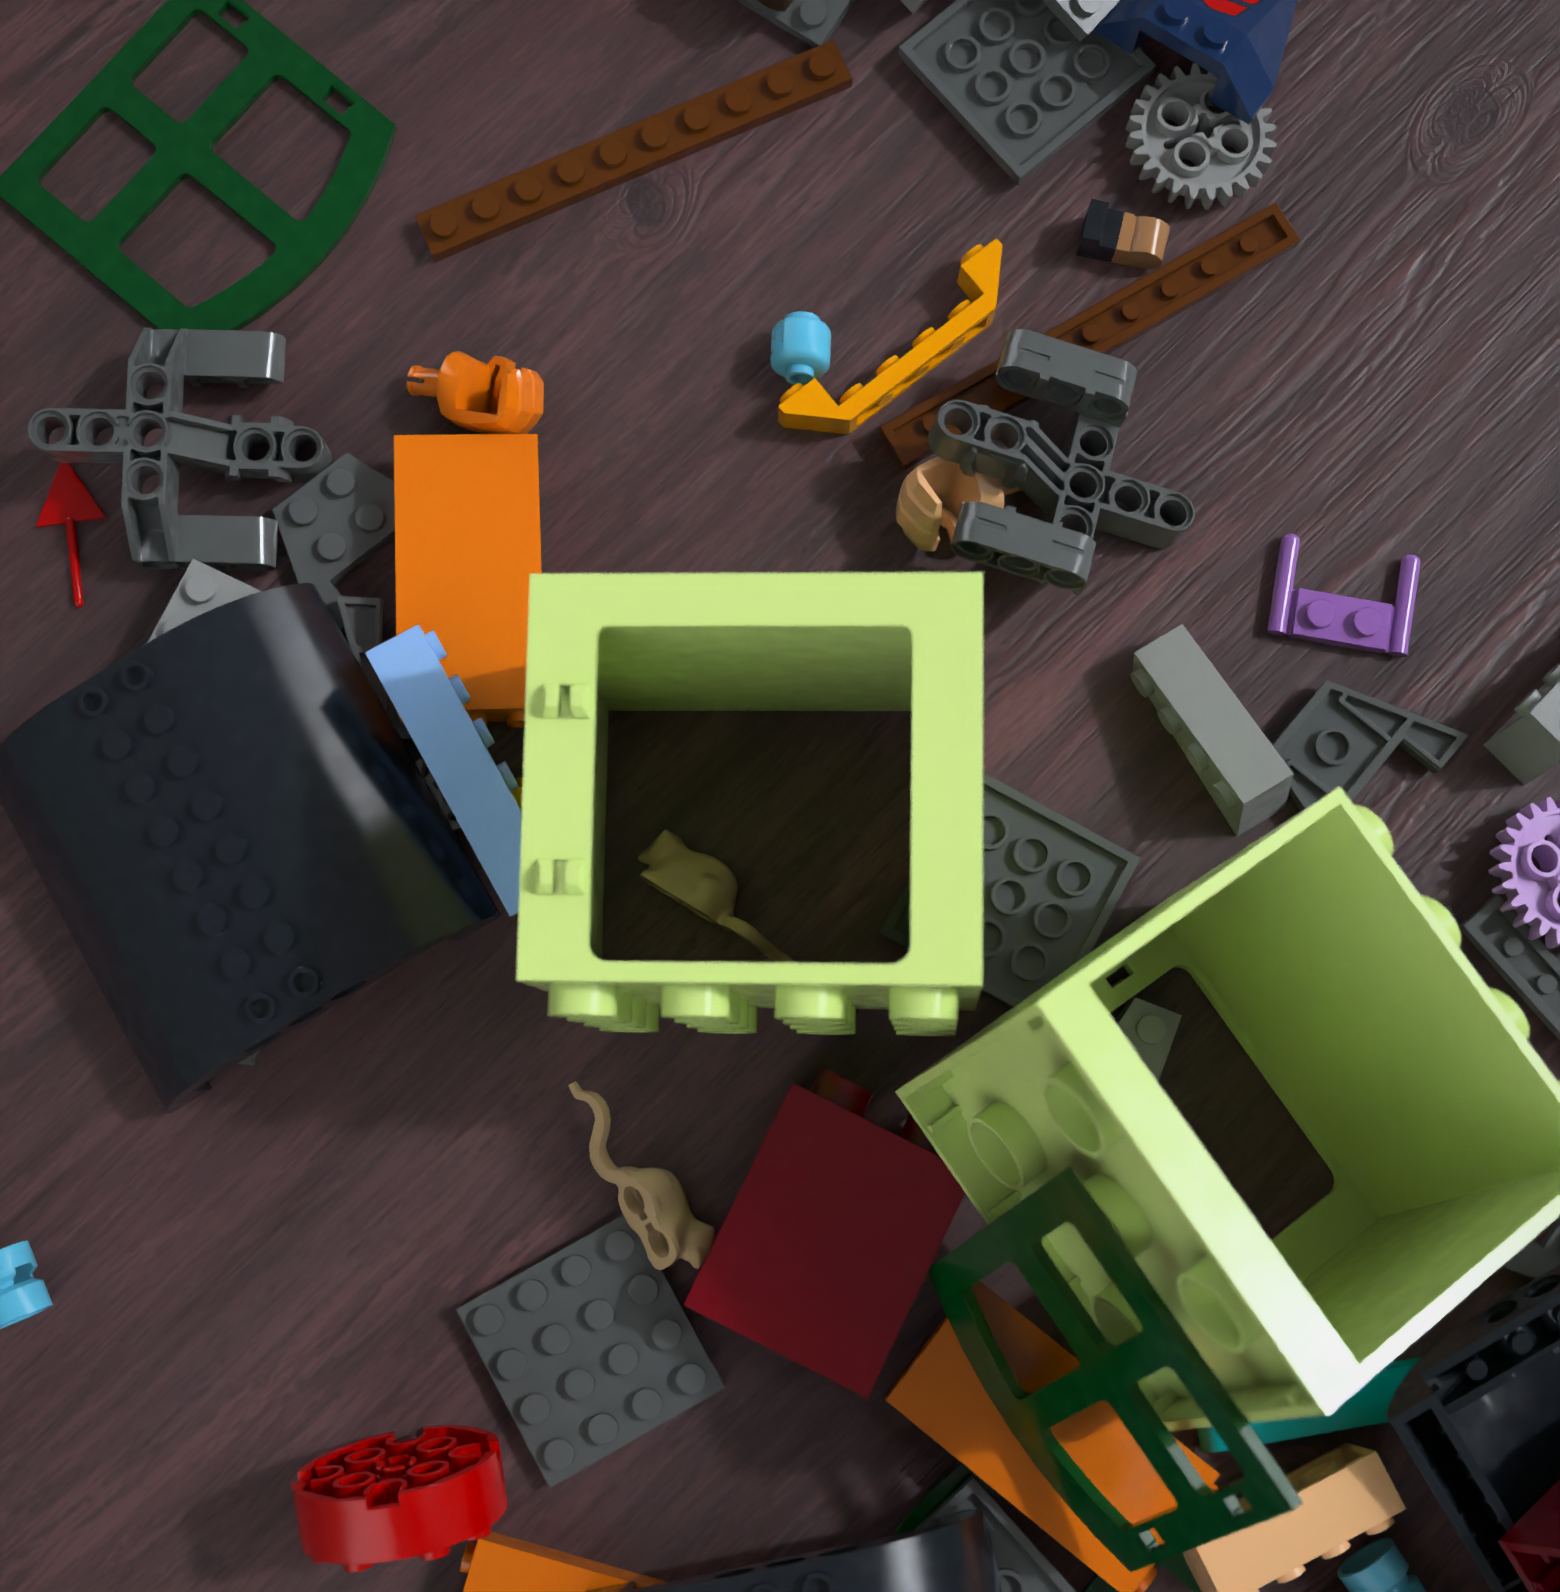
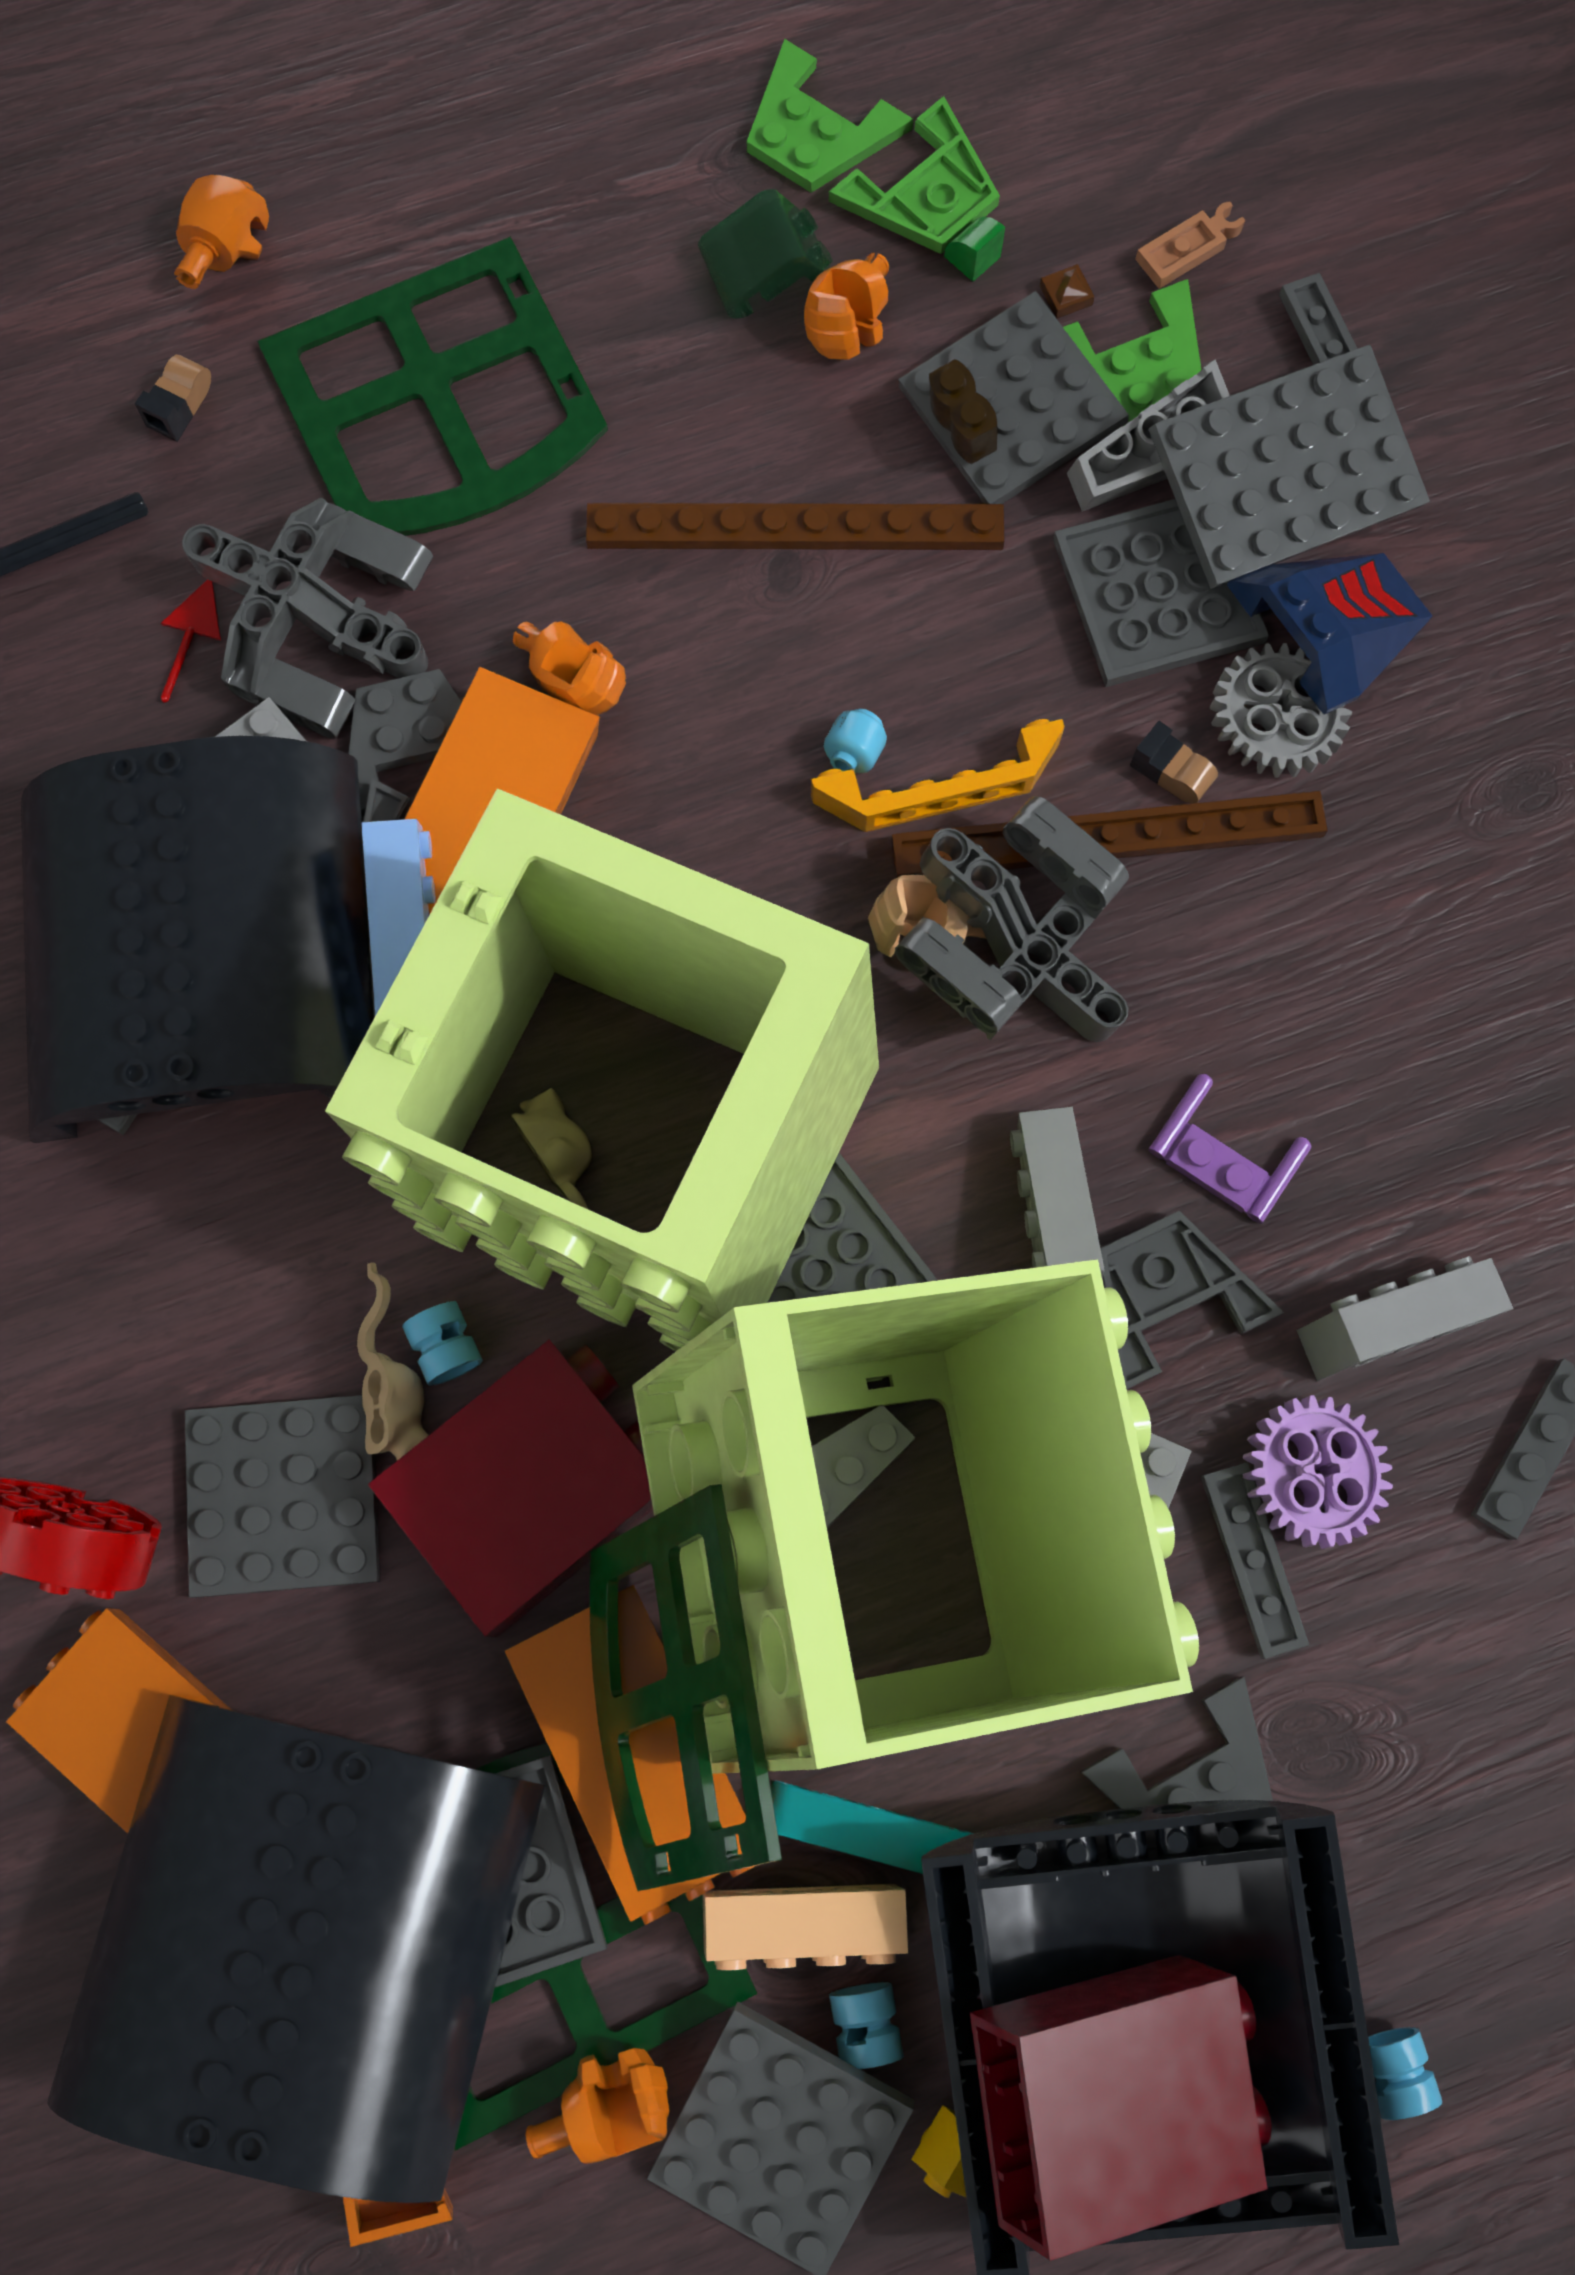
camera: 25 degrees right, 5 degrees down
none -> medium azure wheel [402,1301,483,1386]

